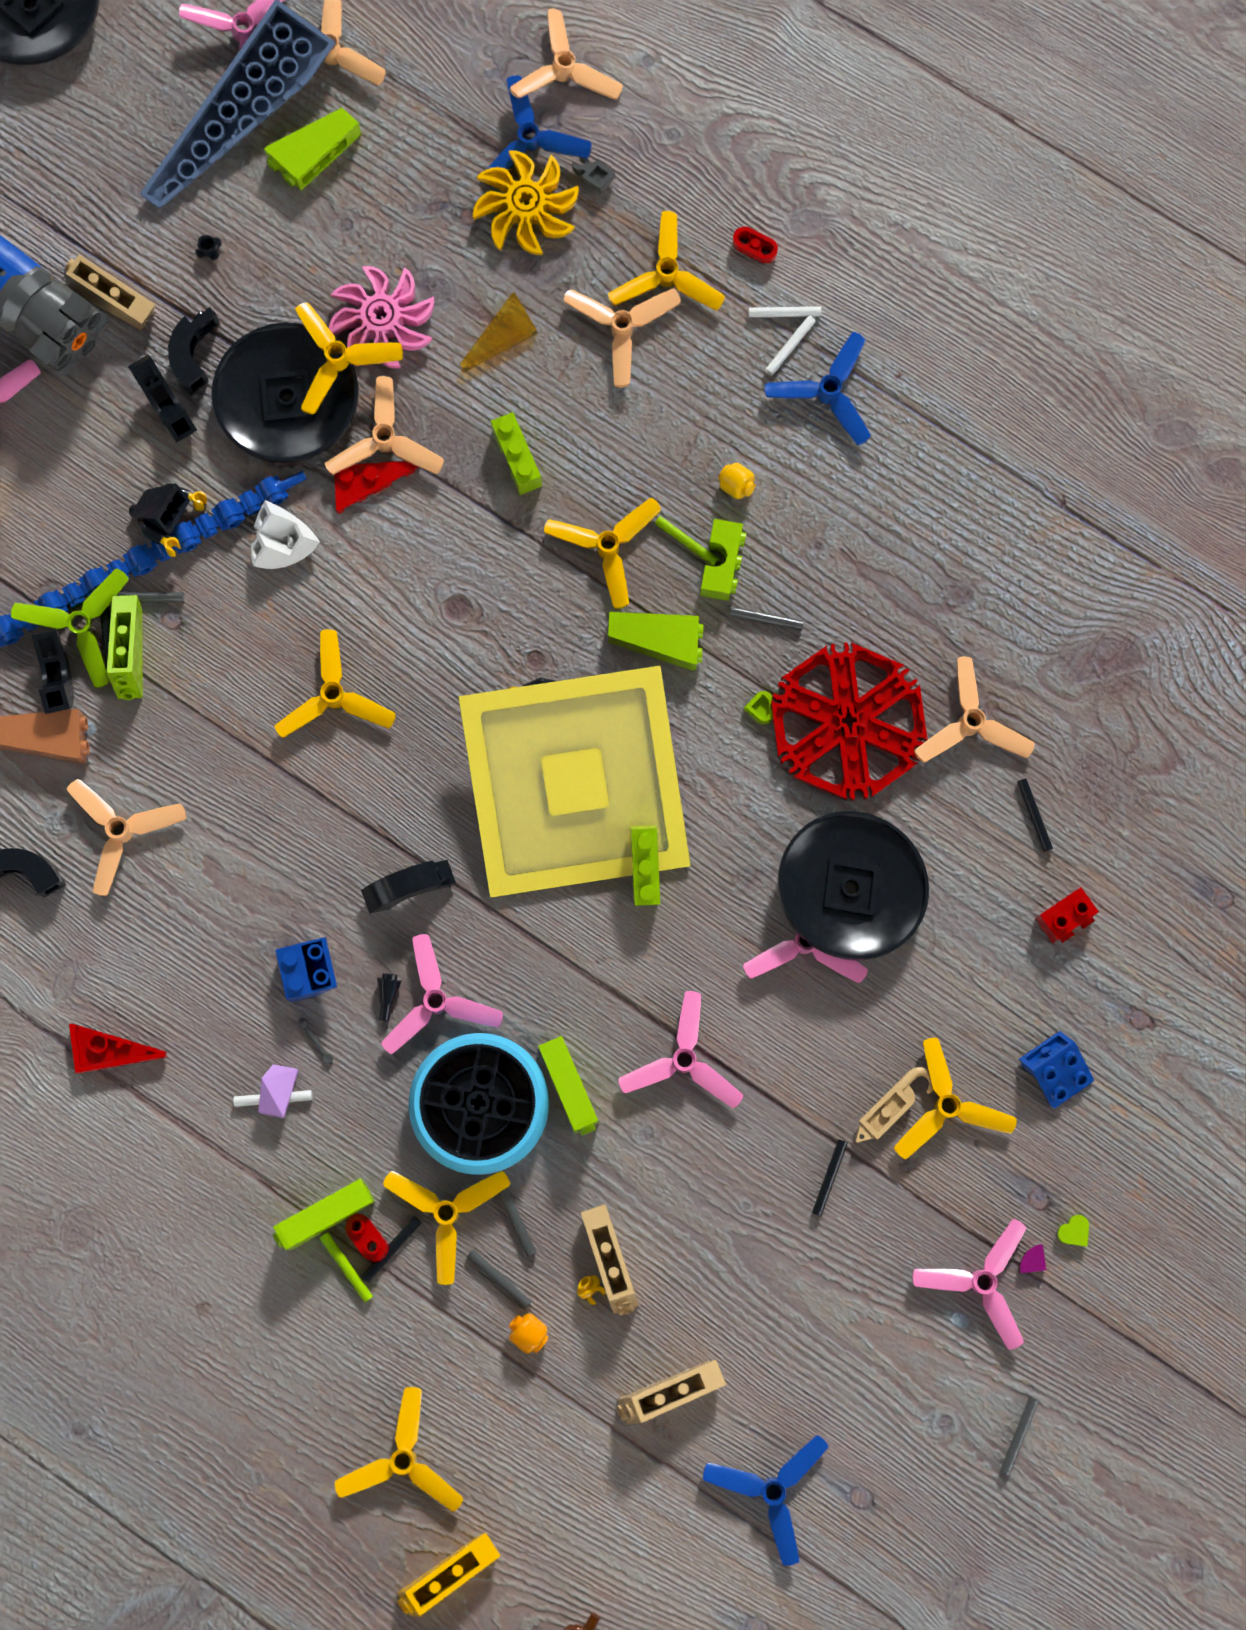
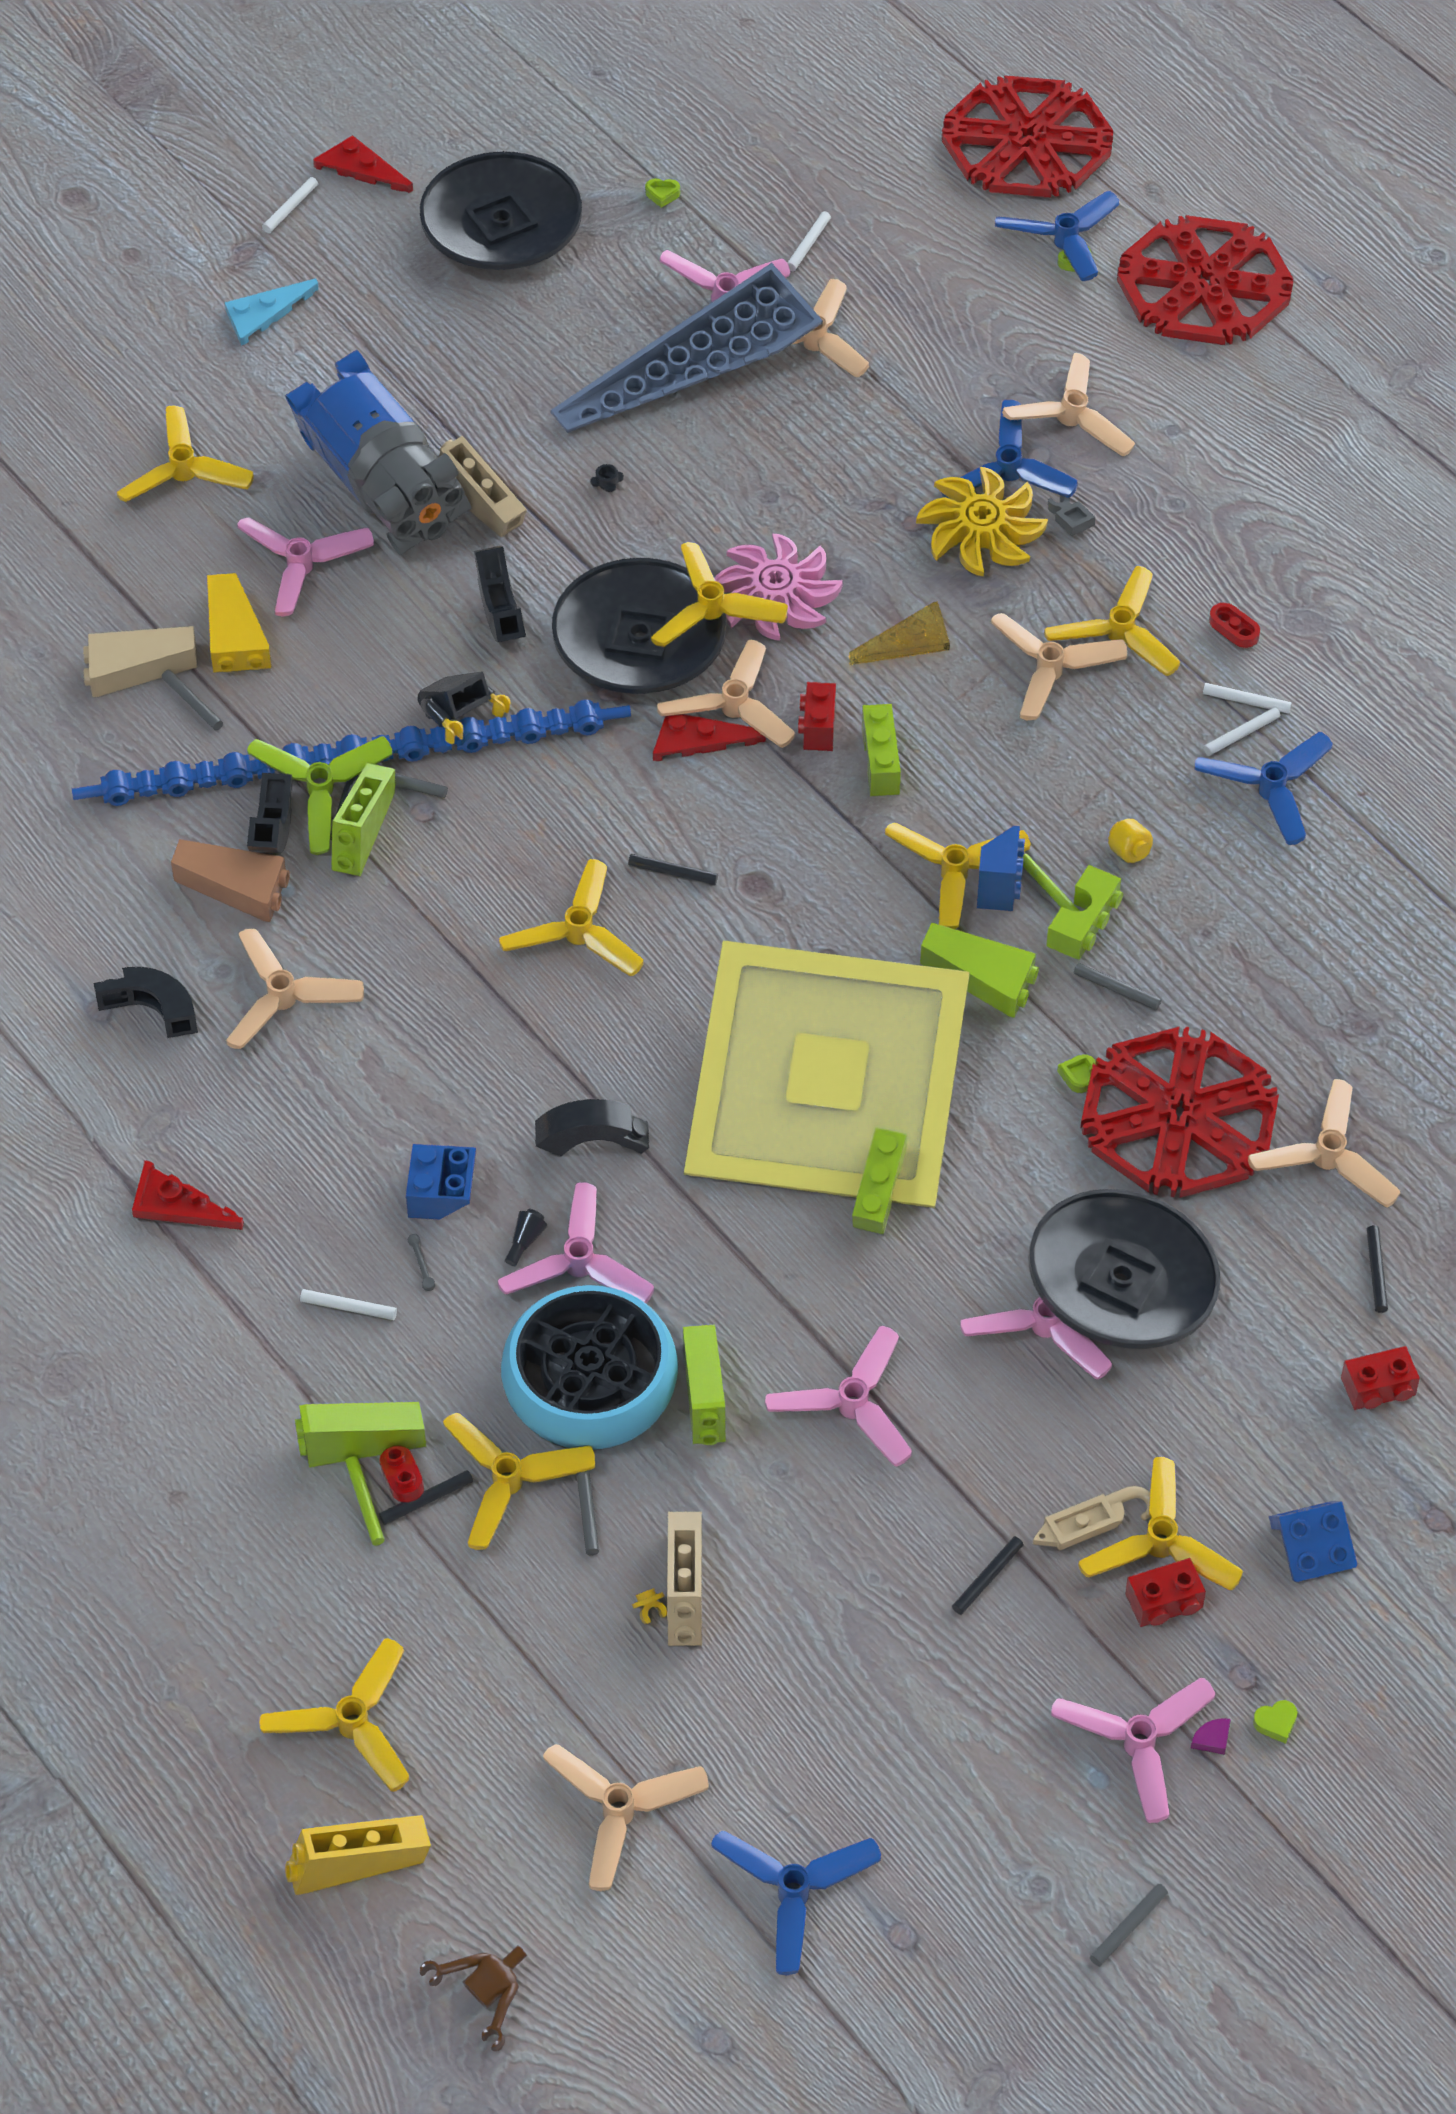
camera: 20 degrees right, 25 degrees down
black arch [168,307,220,396] -> none
white brick [251,500,319,569] -> none
lavender slope [258,1064,299,1118] -> none
lime slope [264,108,362,191] -> none
dark grey bar [467,1249,532,1310] -> none
light orange head [509,1313,548,1354] -> none
tan slope [617,1360,726,1425] -> none
none -> light nougat piece [543,1744,709,1891]
none -> black bar [628,854,718,885]
none -> red brick [798,682,836,751]
none -> blue slope [977,826,1025,911]
none -> red brick [1125,1558,1206,1627]

